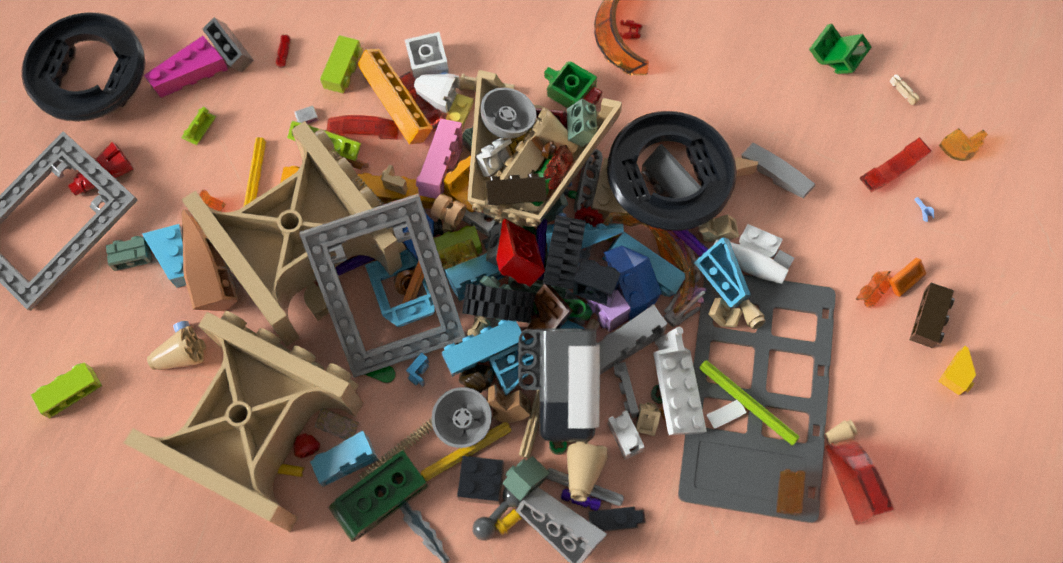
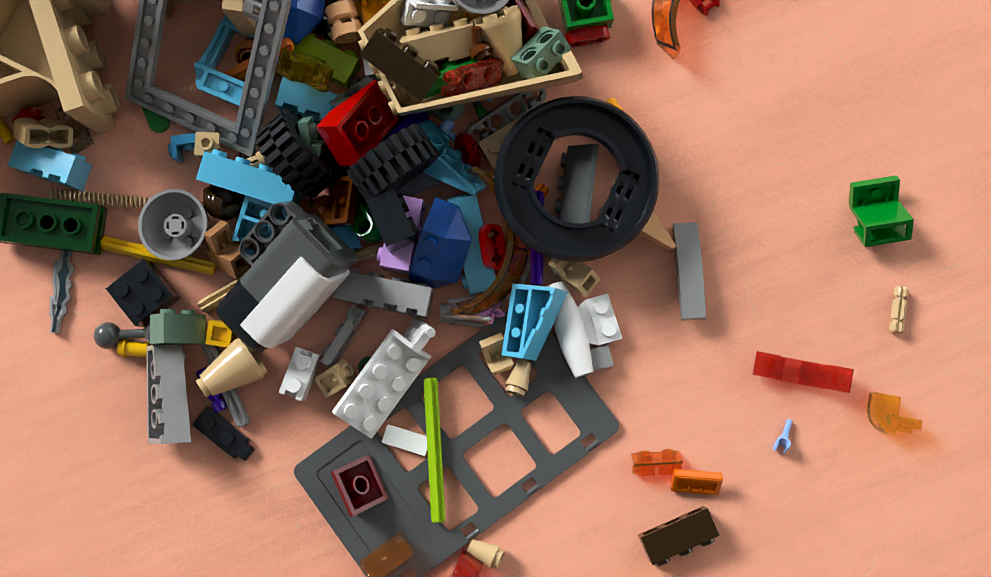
camera: 40 degrees right, 15 degrees up
none -> tan brick [13,117,73,148]
none -> tan bracket [194,132,224,161]
none -> yellow tile [205,320,233,347]
none -> dark red slope [330,454,389,518]
none -> red beam [478,224,507,269]

